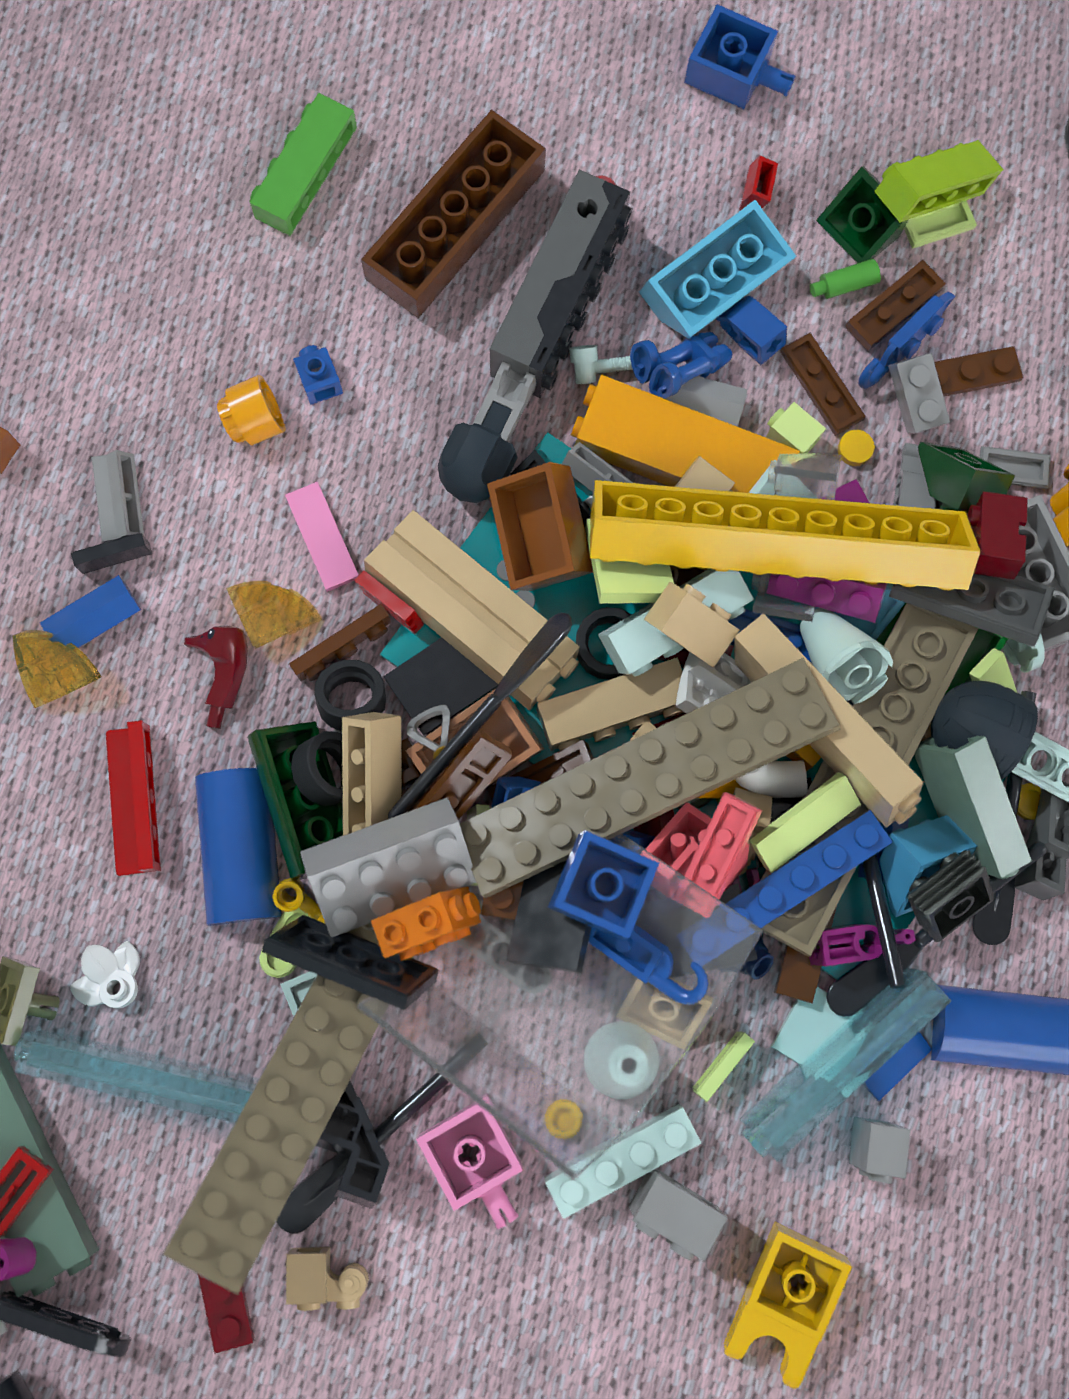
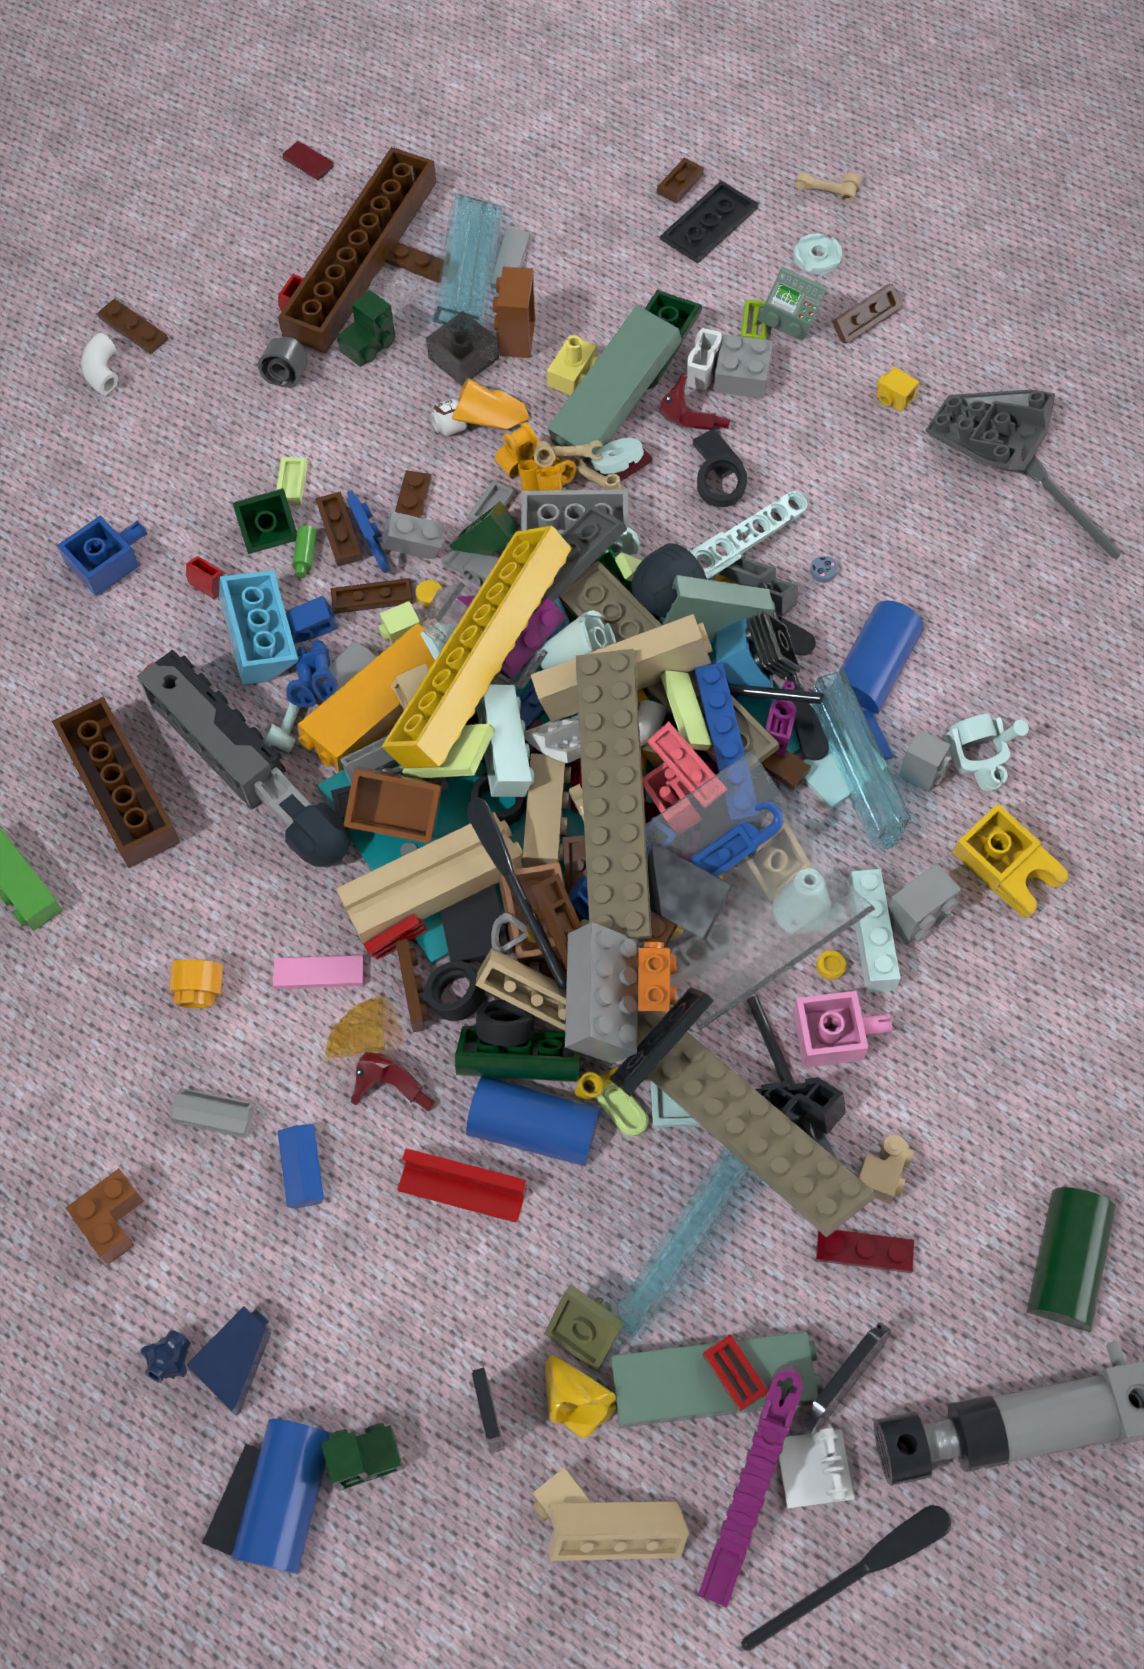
camera: 60 degrees left, 15 degrees down
clear yellow brick [12,630,102,708] -> none
white plate [70,941,140,1009] -> none
black tile [71,533,152,574] -> none
blue brick [293,345,343,405] -> none
blue brick [548,830,660,940] -> none
tan brick [644,582,740,668] -> none
yellowish green tile [692,1031,755,1102] -> none
lime brick [874,140,1004,222] -> none
dark red brick [967,491,1028,580] -> none
none -> light aqua piece [942,714,1029,792]

